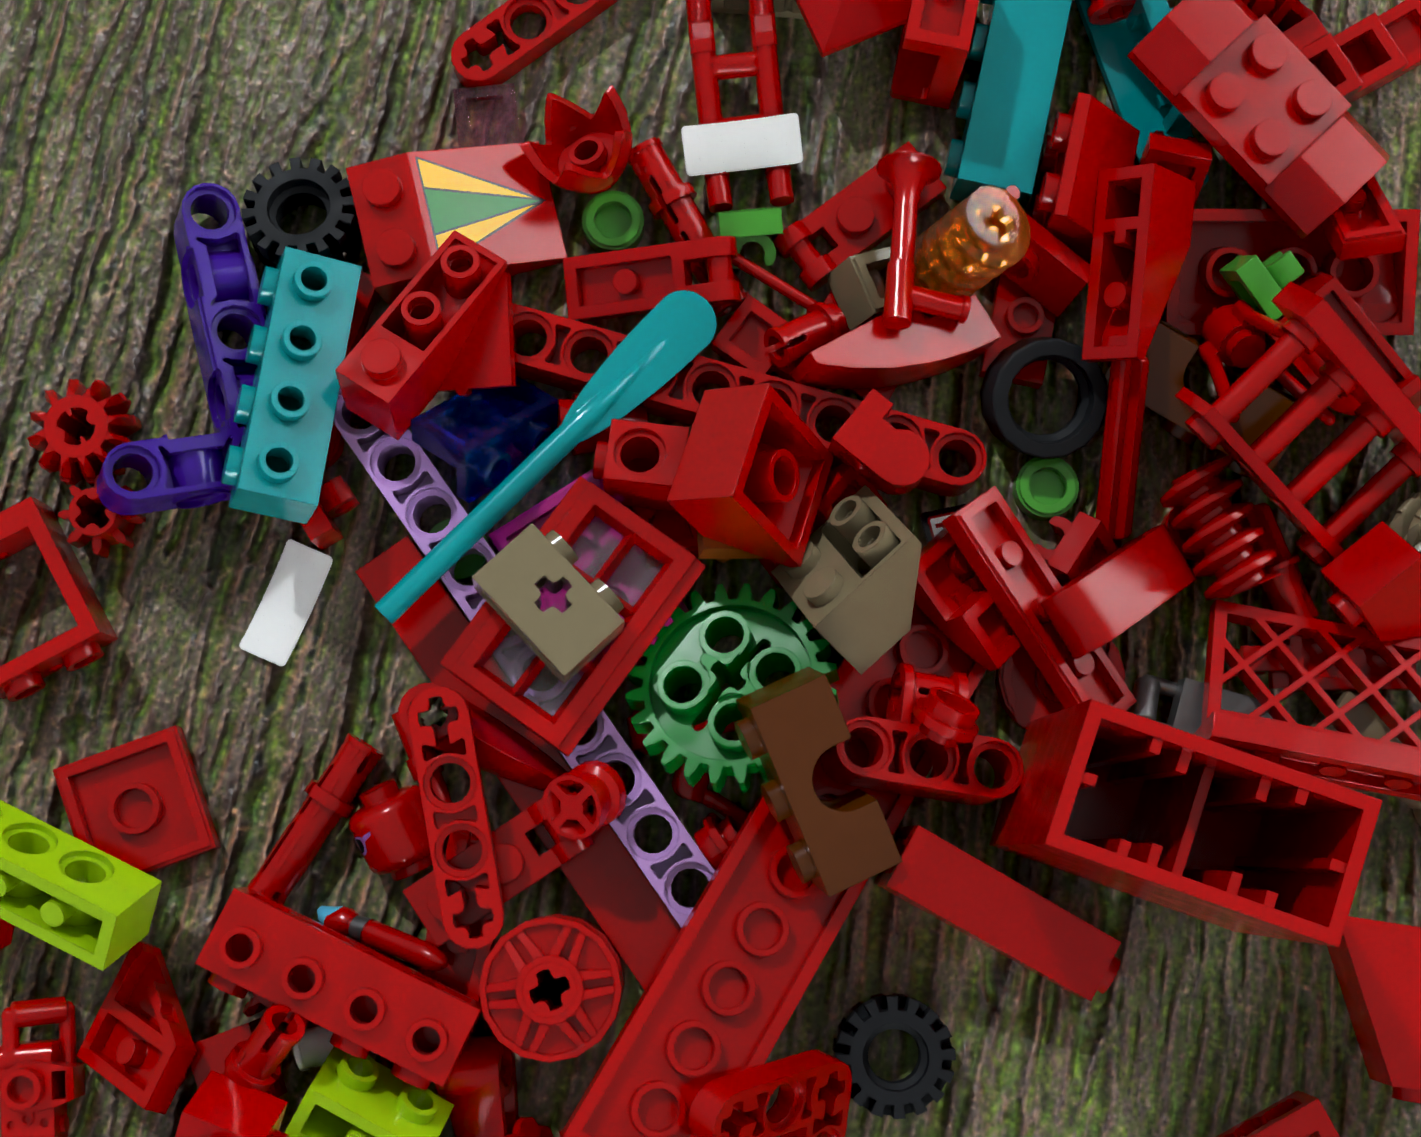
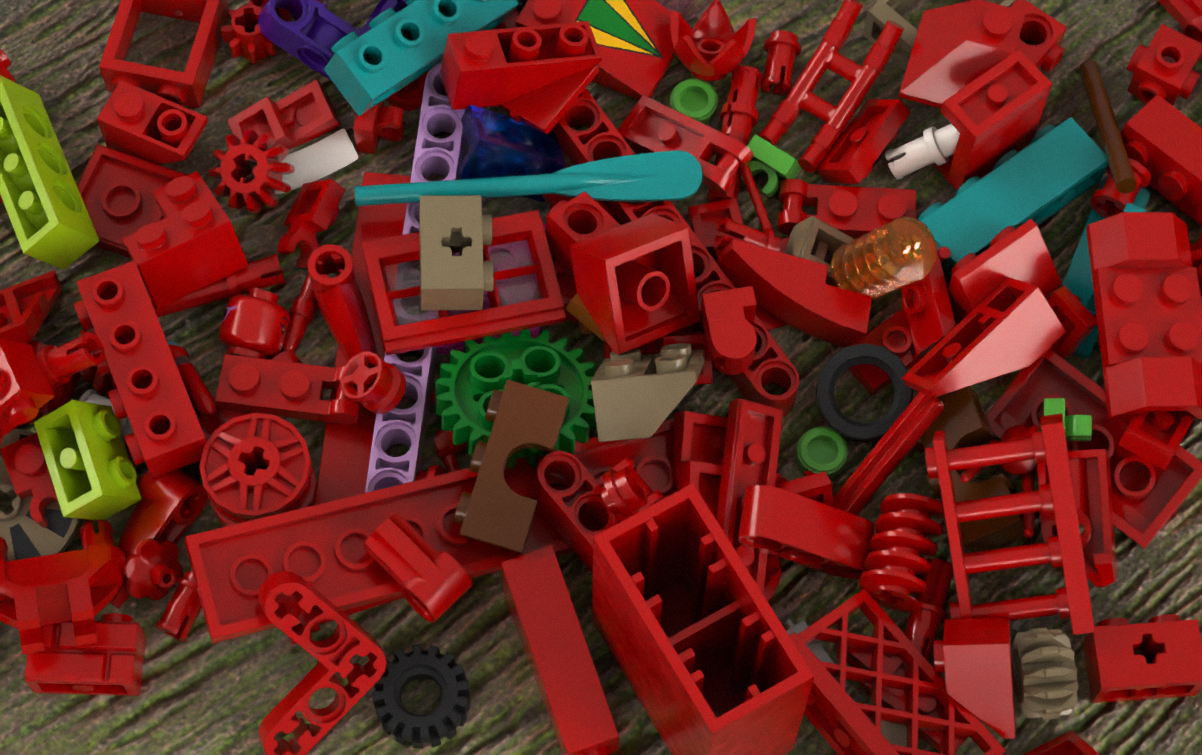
camera: 45 degrees right, 15 degrees down
red beam [408,687,505,949] -> none
white sticker [681,113,803,176] -> none
red piece [876,150,971,330] -> none
none -> red slope [97,80,208,164]
none -> red brick [122,171,249,309]
none -> red gear [208,128,295,213]
none -> red slope [227,79,342,150]
none -> red plate [277,179,345,268]
none -> red piece [363,512,473,623]
none -> red pin [760,30,802,95]
none -> red plate [816,99,910,184]
none -> white pin [885,124,960,180]

